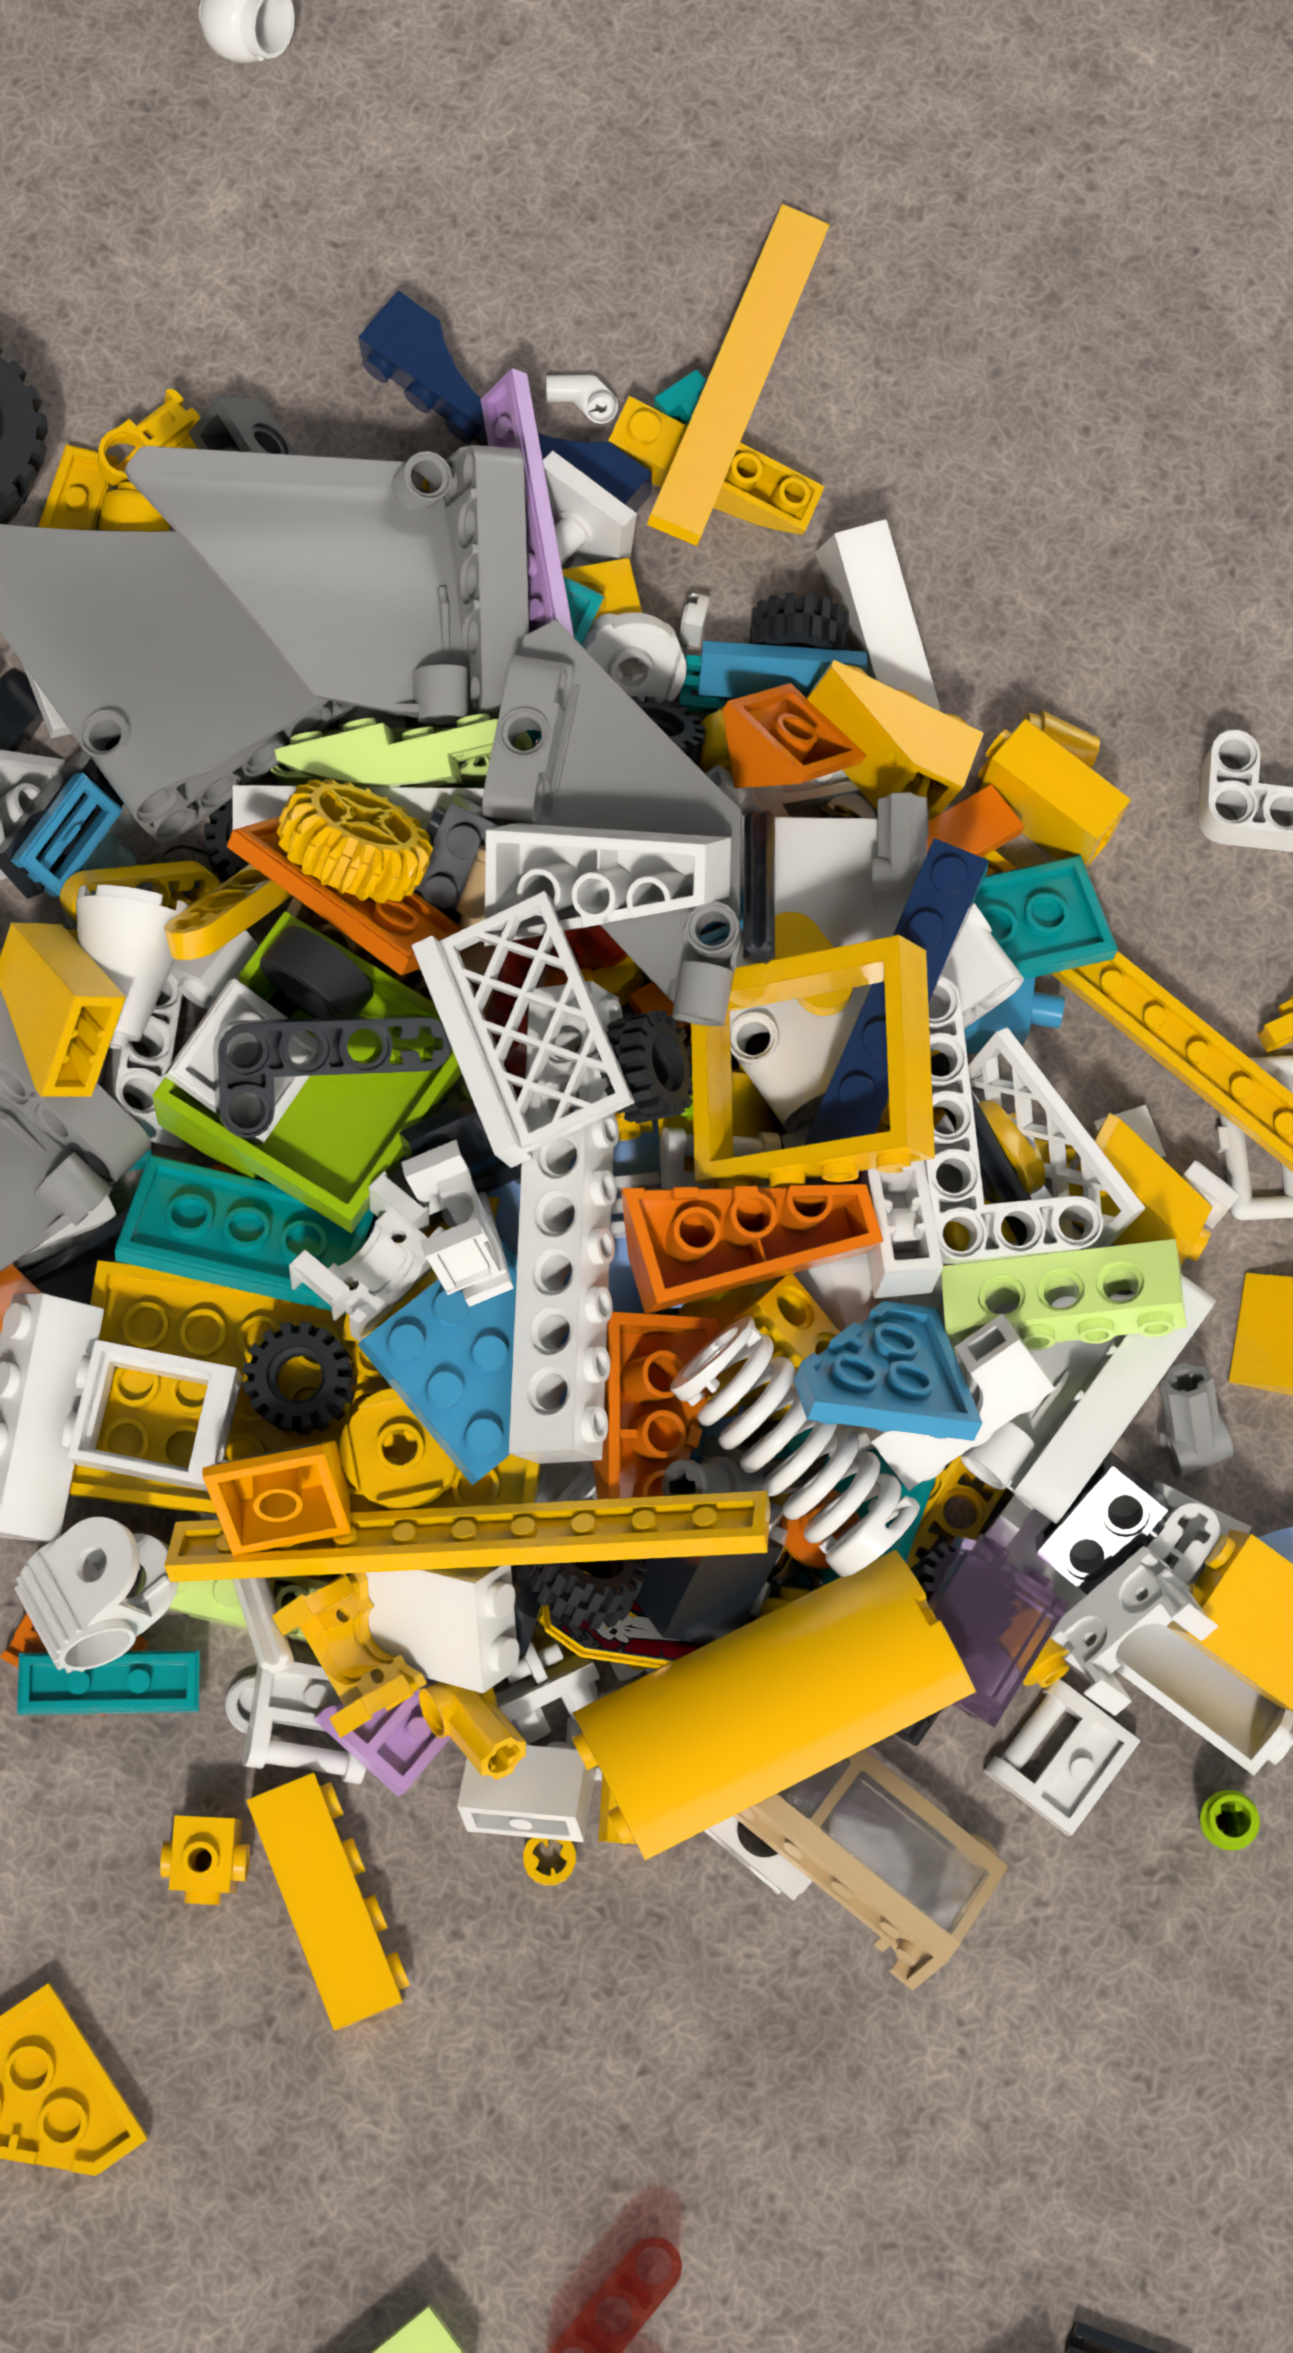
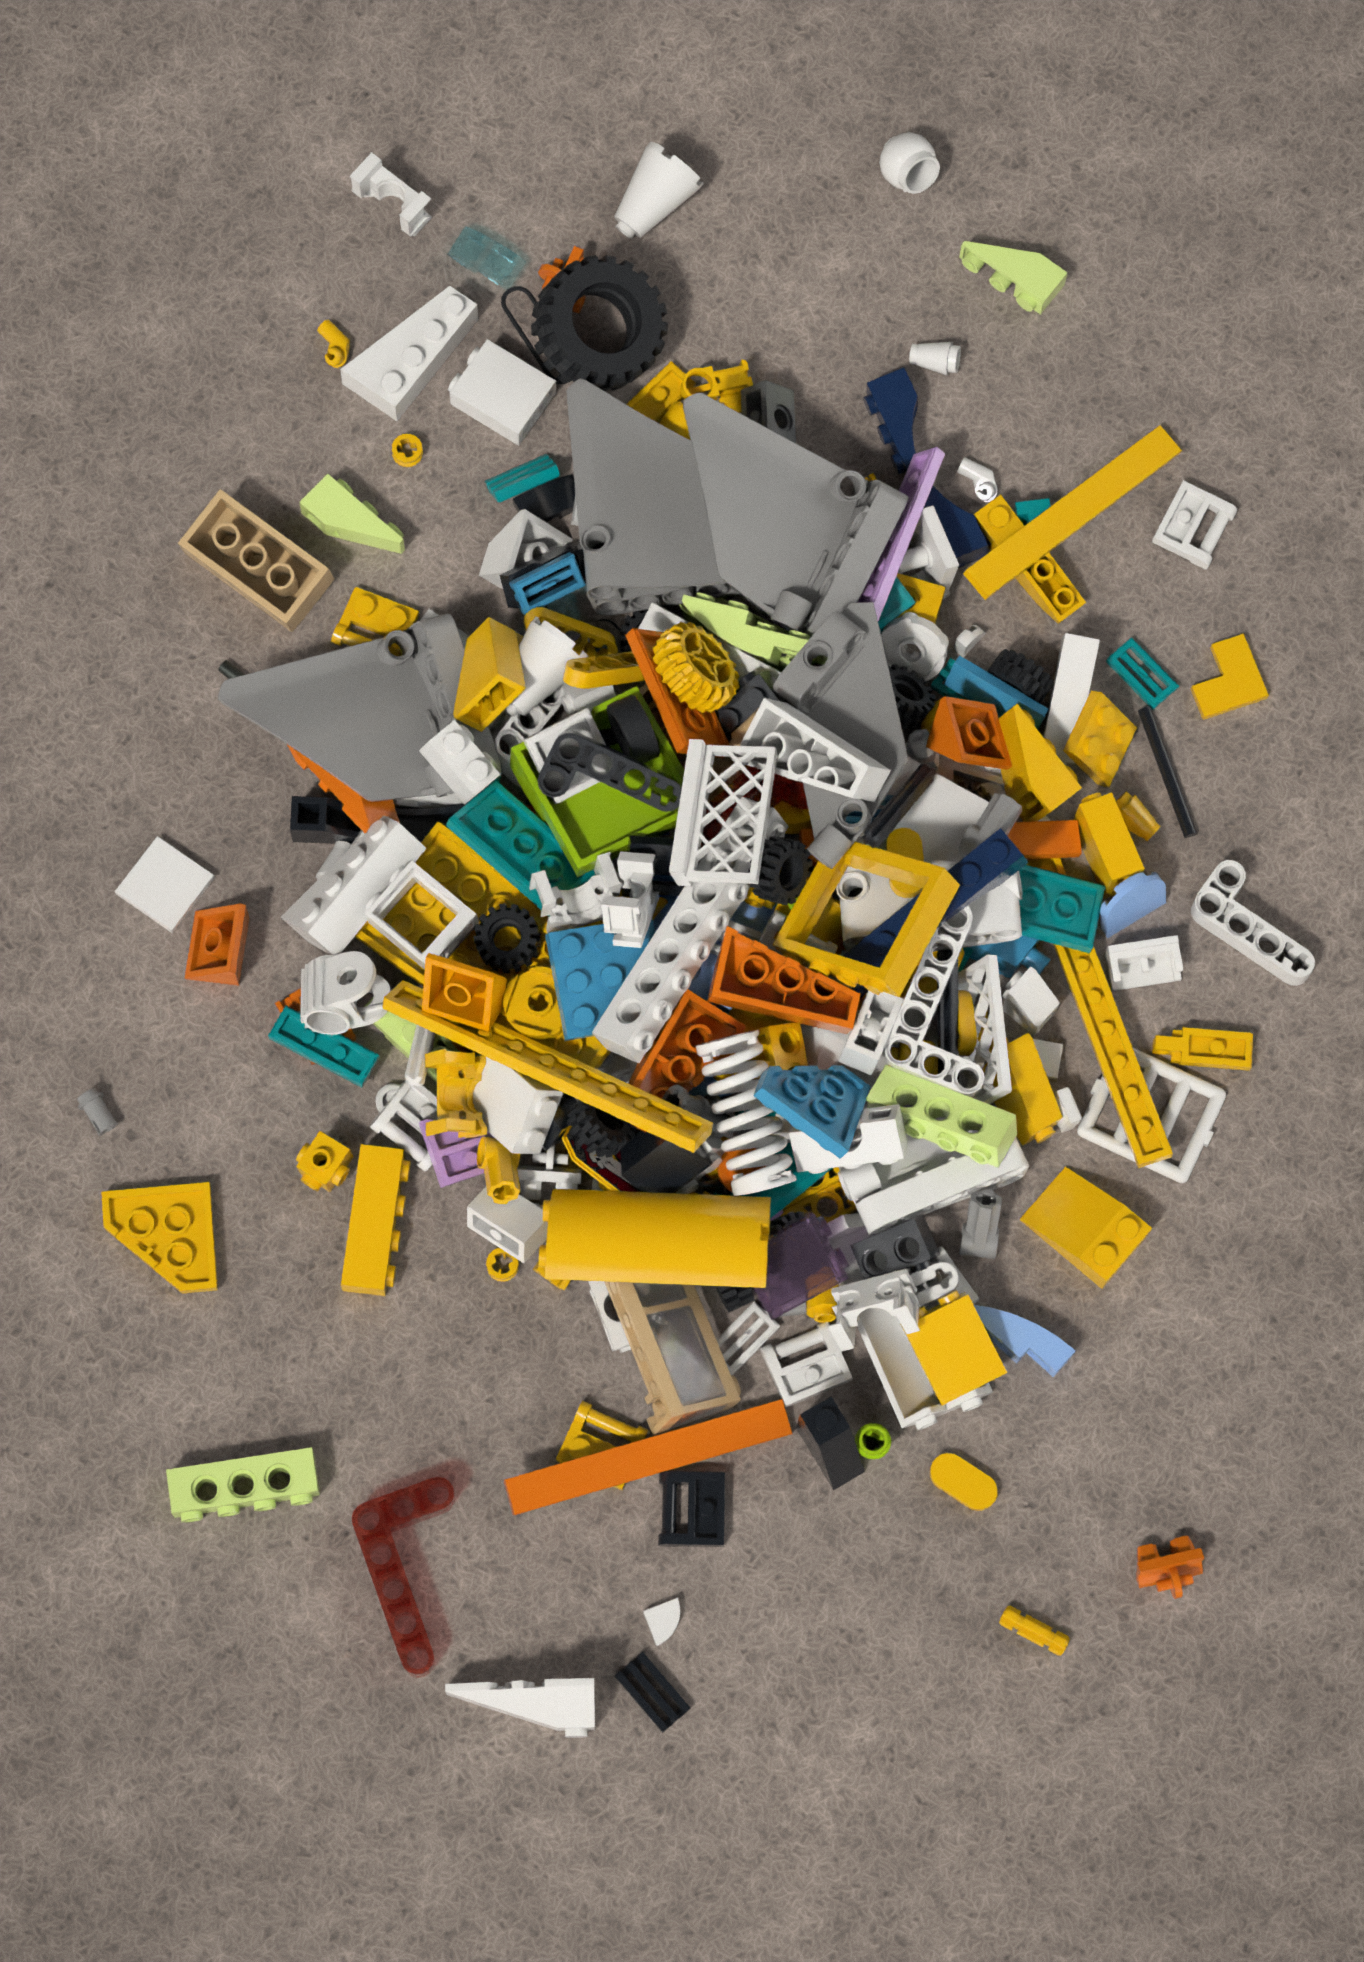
camera: 35 degrees right, 0 degrees up
none -> white brick [419,720,501,805]
none -> orange tile [503,1399,792,1516]
none -> yellow plate [556,1400,649,1490]
none -> white tile [643,1598,680,1646]
none -> black plate [658,1471,725,1547]
none -> white tile [704,1301,780,1375]
none -> black slope [796,1396,865,1491]
none -> white cone [909,342,961,376]
none -> yellowish green slope [959,241,1068,315]
none -> white slope [1002,966,1060,1036]
none -> yellow plate [1063,691,1137,787]
none -> light blue tile [1100,872,1166,938]
none -> white hinge [1105,935,1183,991]
none -> teal tile [1106,637,1179,710]
none -> black bar [1138,706,1198,838]
none -> white plate [1152,480,1237,569]
none -> yellow tile [1191,634,1269,720]

